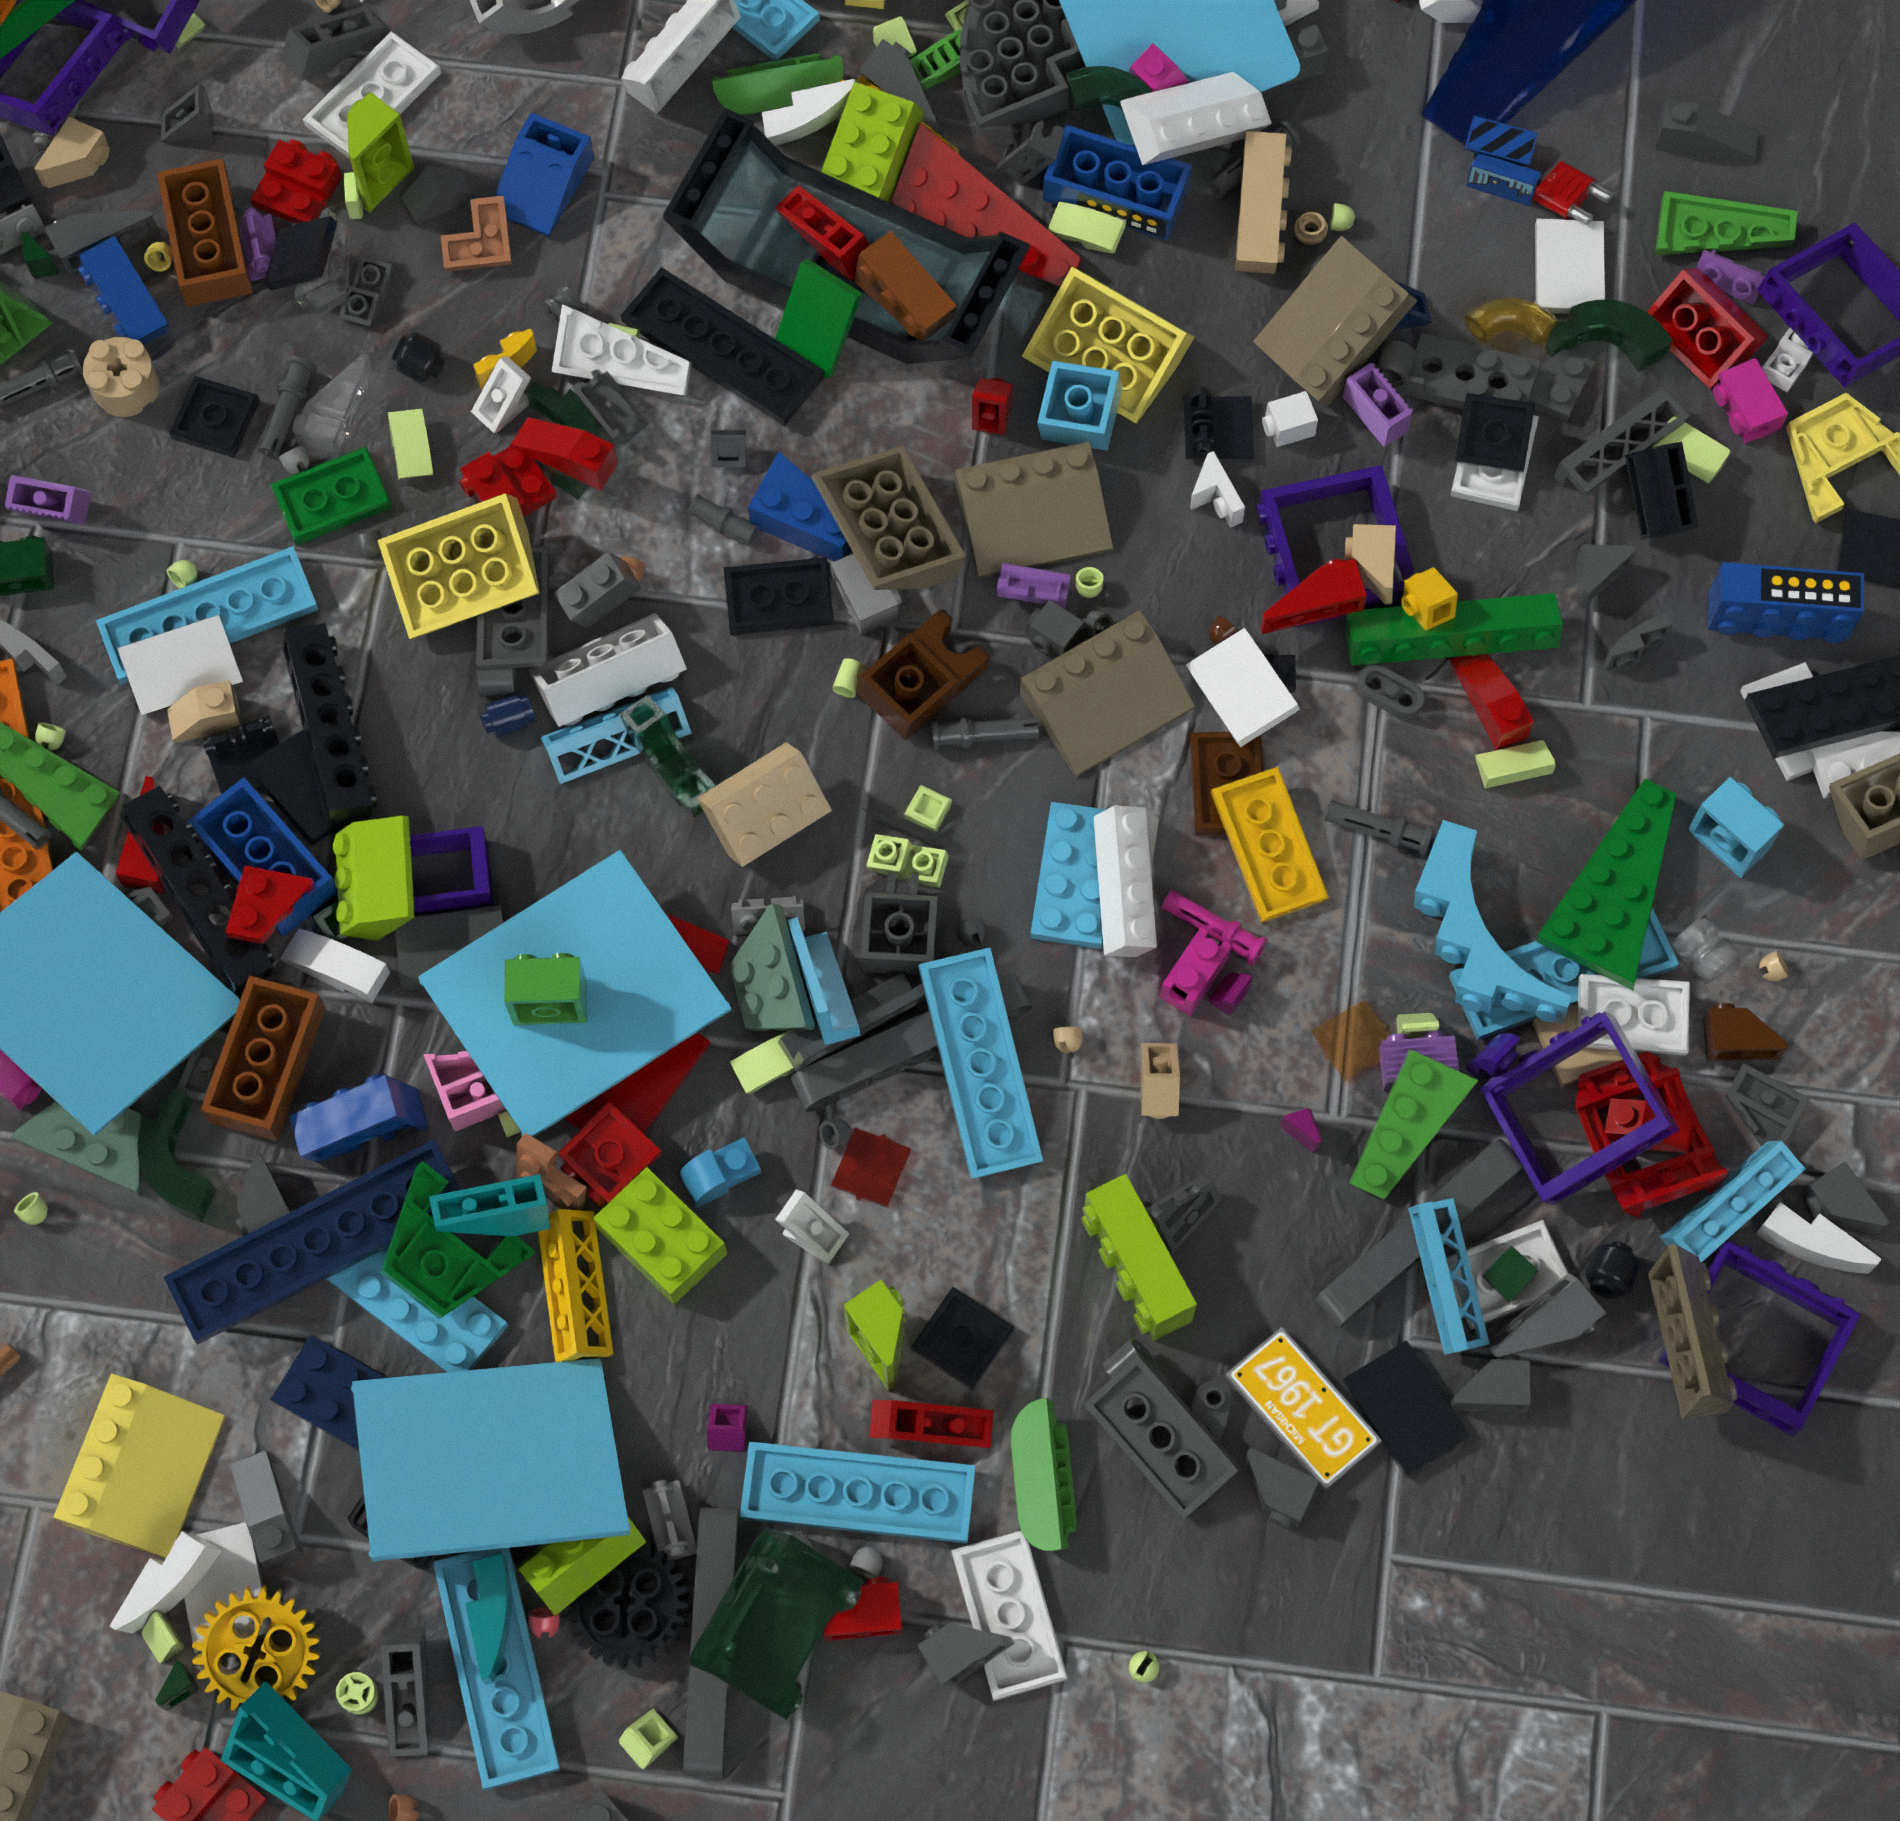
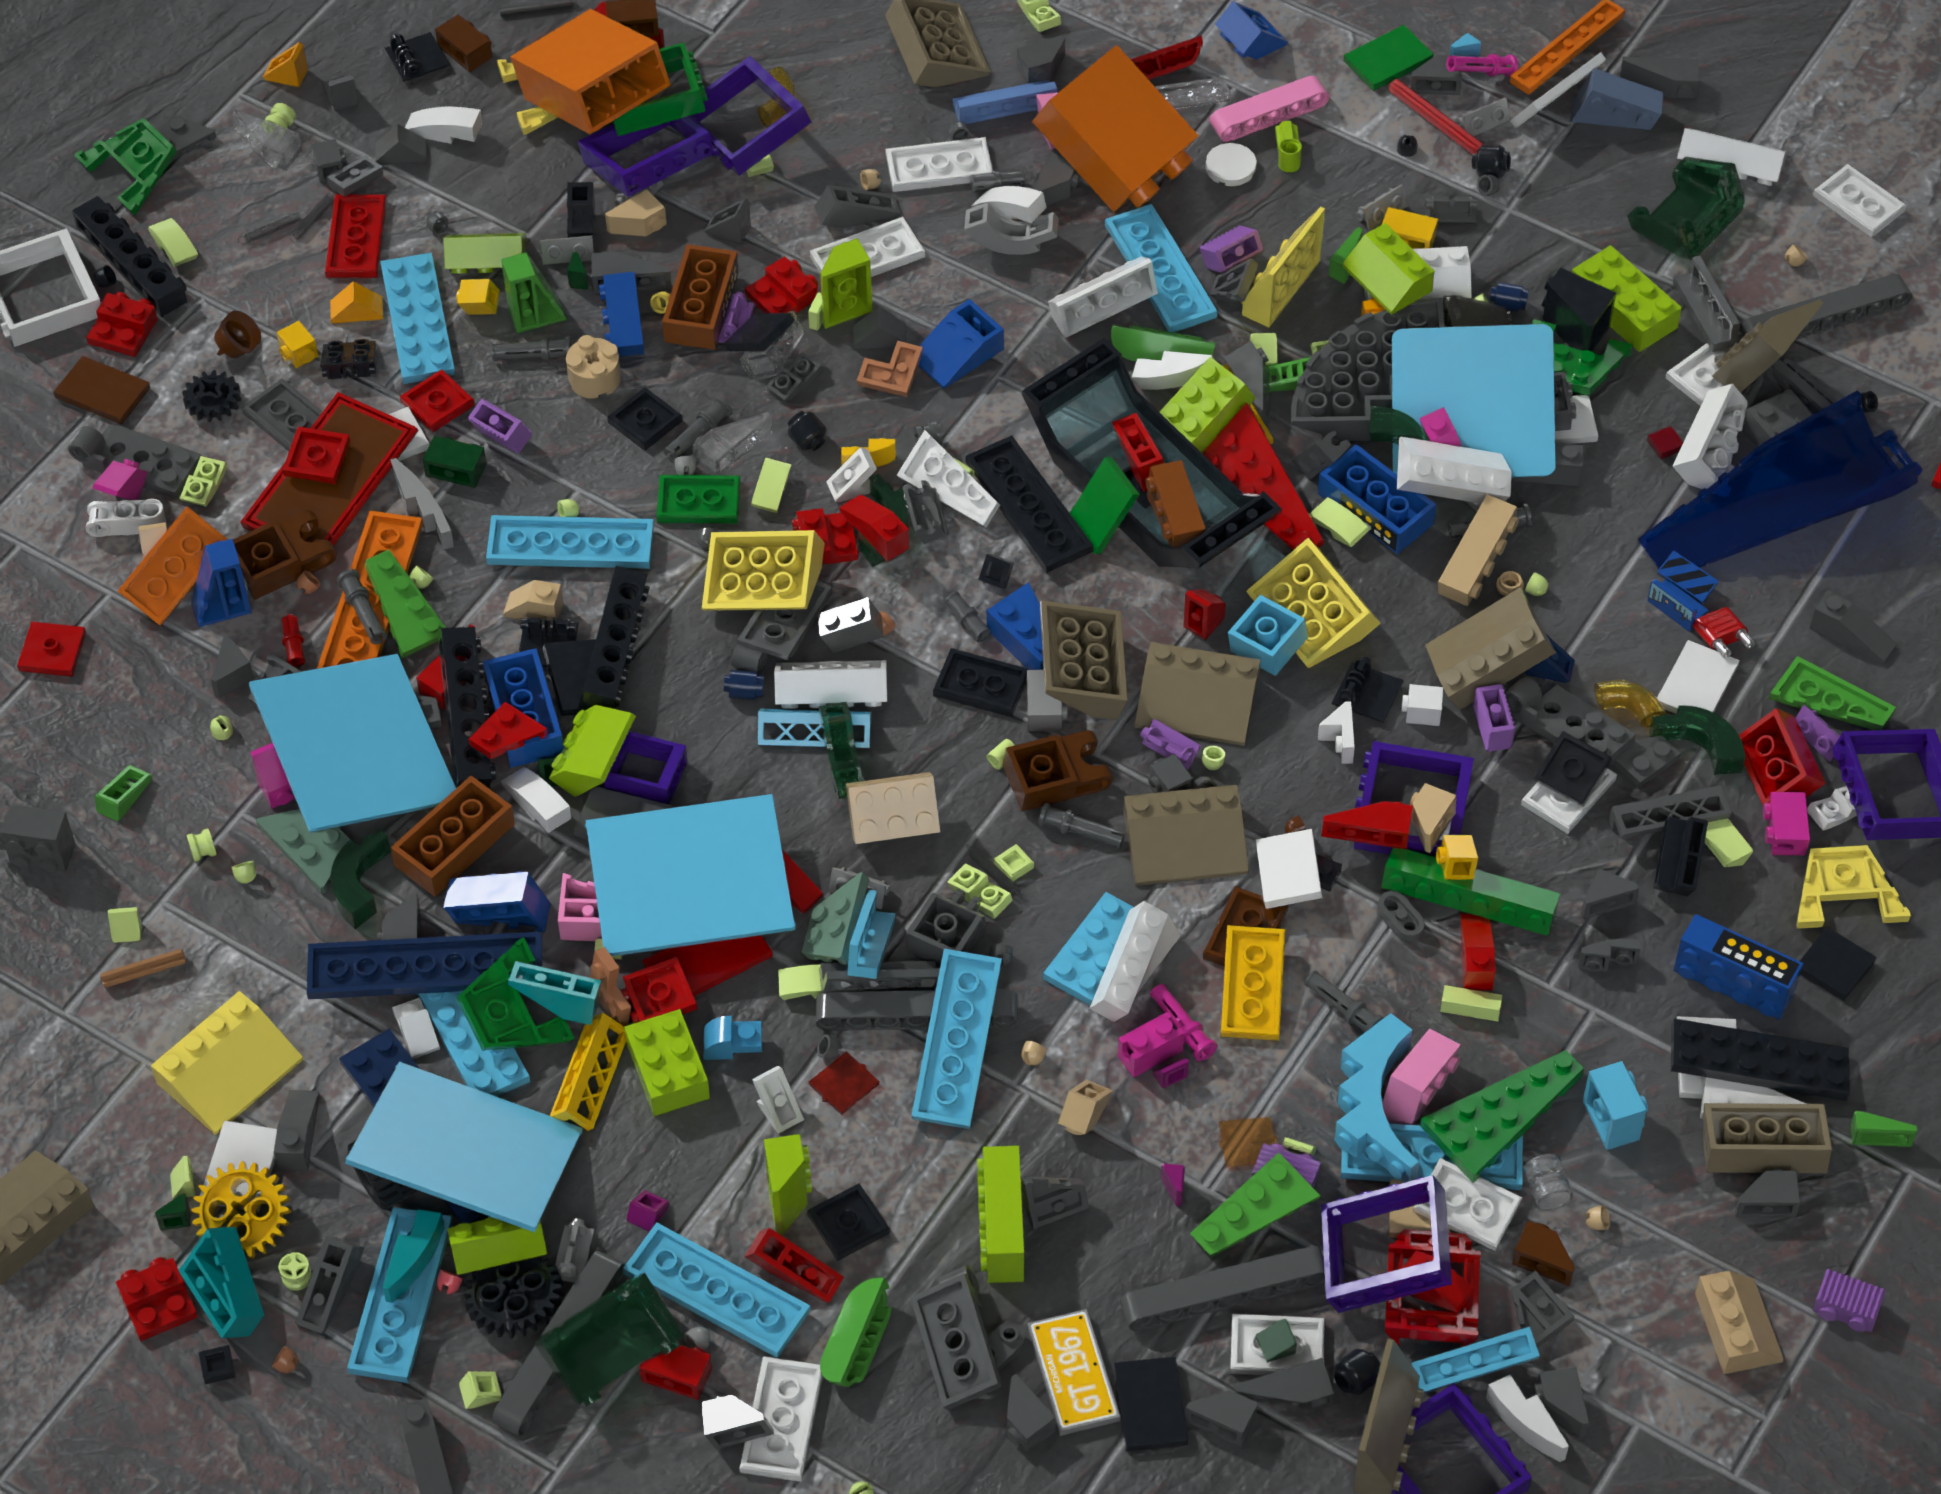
camera: 25 degrees right, 15 degrees down
white slope [110,1532,222,1633] -> none
white tile [117,615,243,715] -> none
bright green brick [504,953,587,1025] -> none
medium azure fence [1408,1198,1490,1355] -> none
dark purple slope [1466,1033,1520,1079] -> none
none -> white slope [392,998,440,1059]
none -> bright pink wedge [1382,1028,1461,1125]

